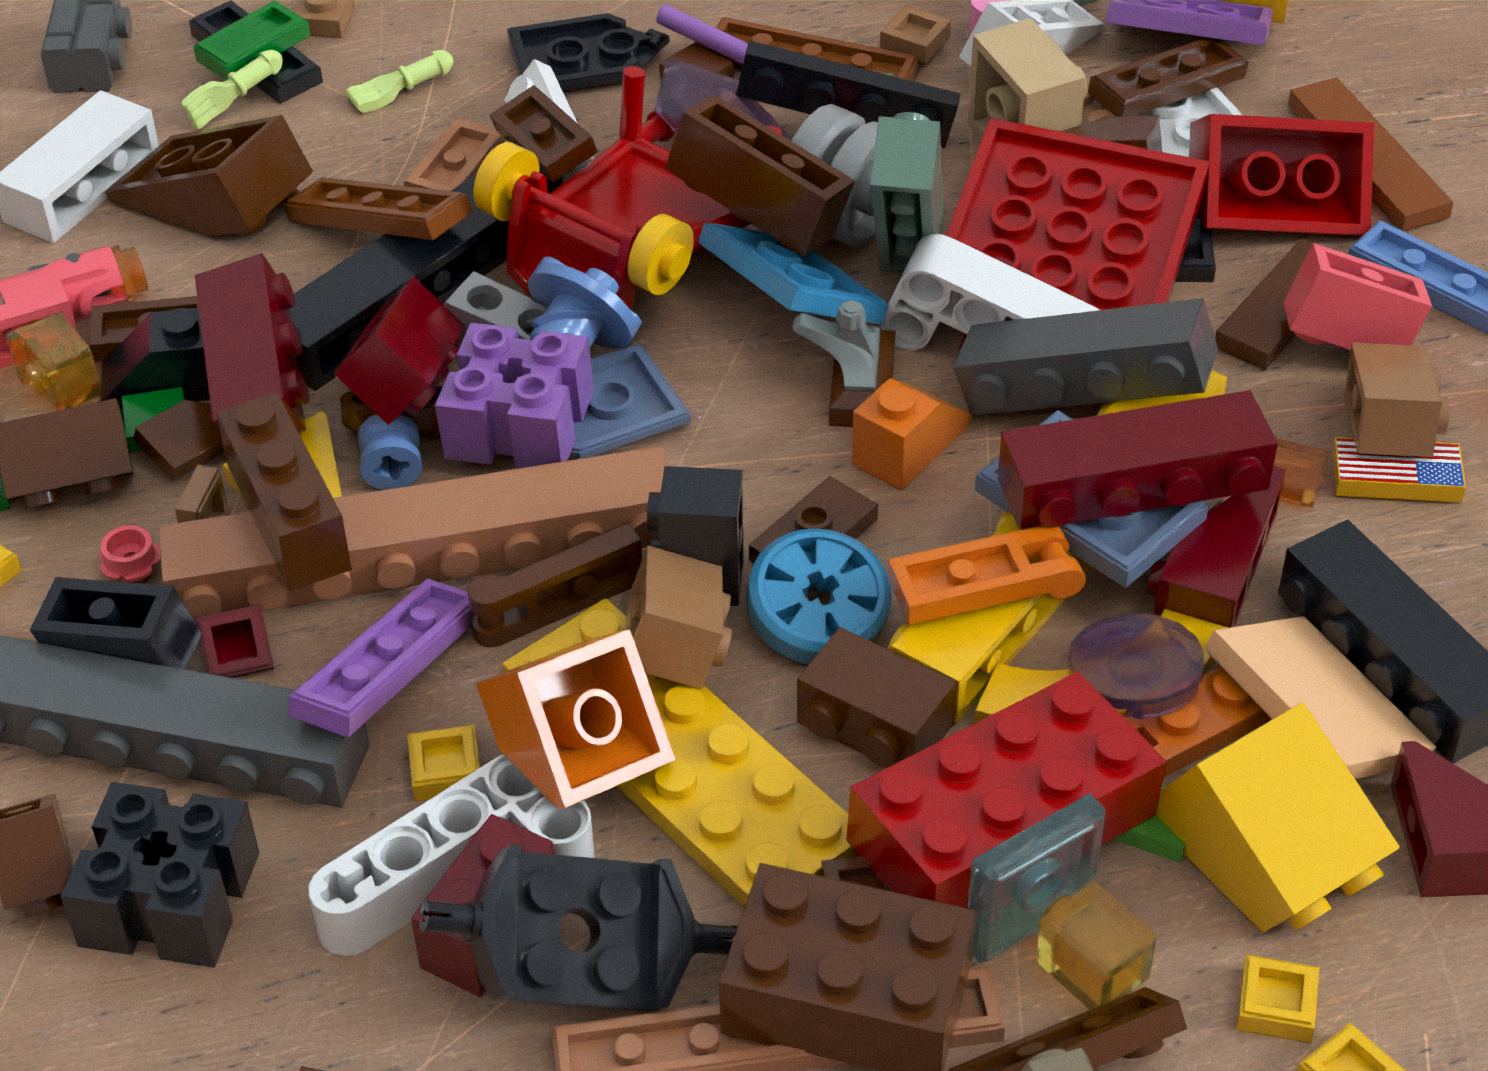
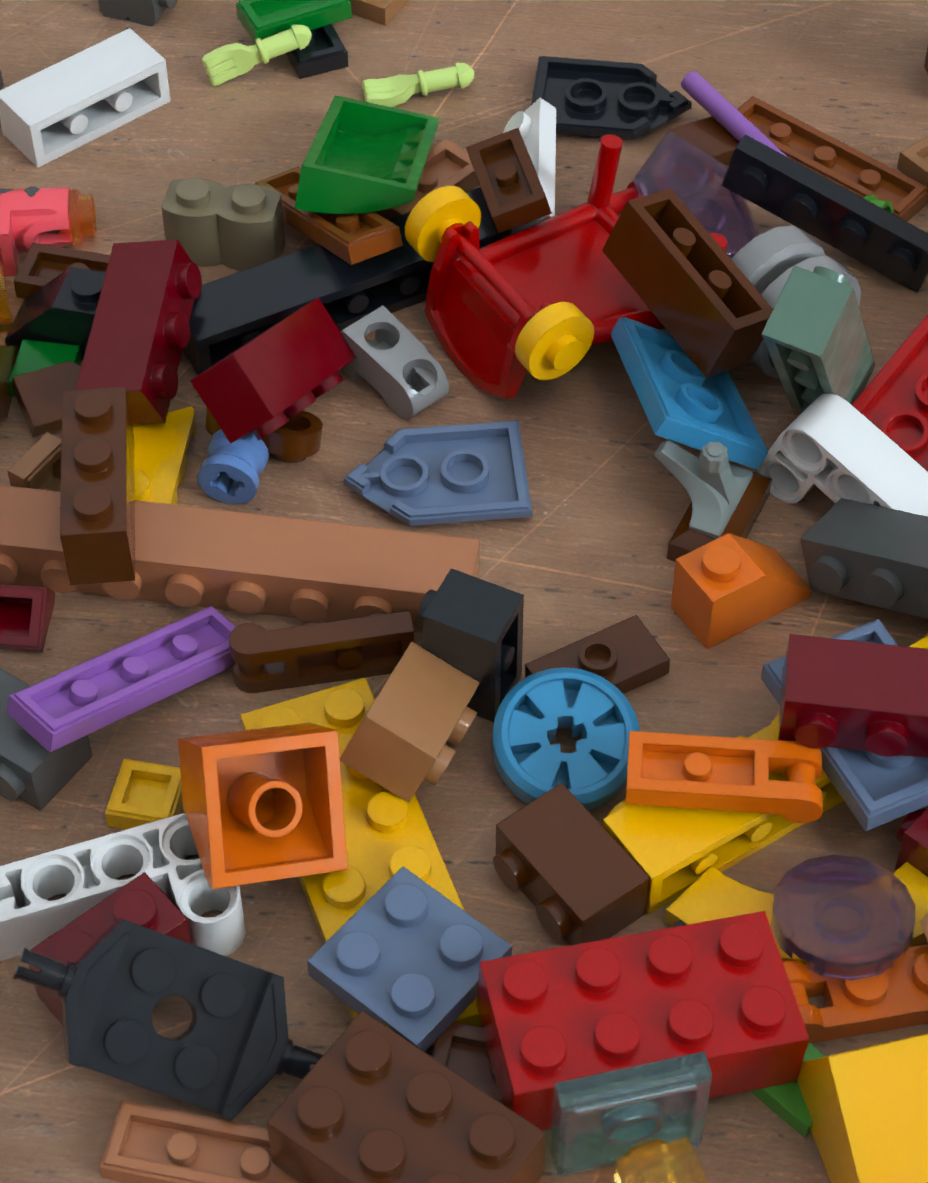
camera: 20 degrees right, 5 degrees up
reddish brown slope [105,115,313,237] -> none
medium lavender brick [435,323,594,468] -> none
medium blue plate [528,257,642,349] -> none
none -> dark tan brick [161,177,285,271]
none -> green slope [295,95,440,214]
none -> sand blue plate [307,866,512,1052]

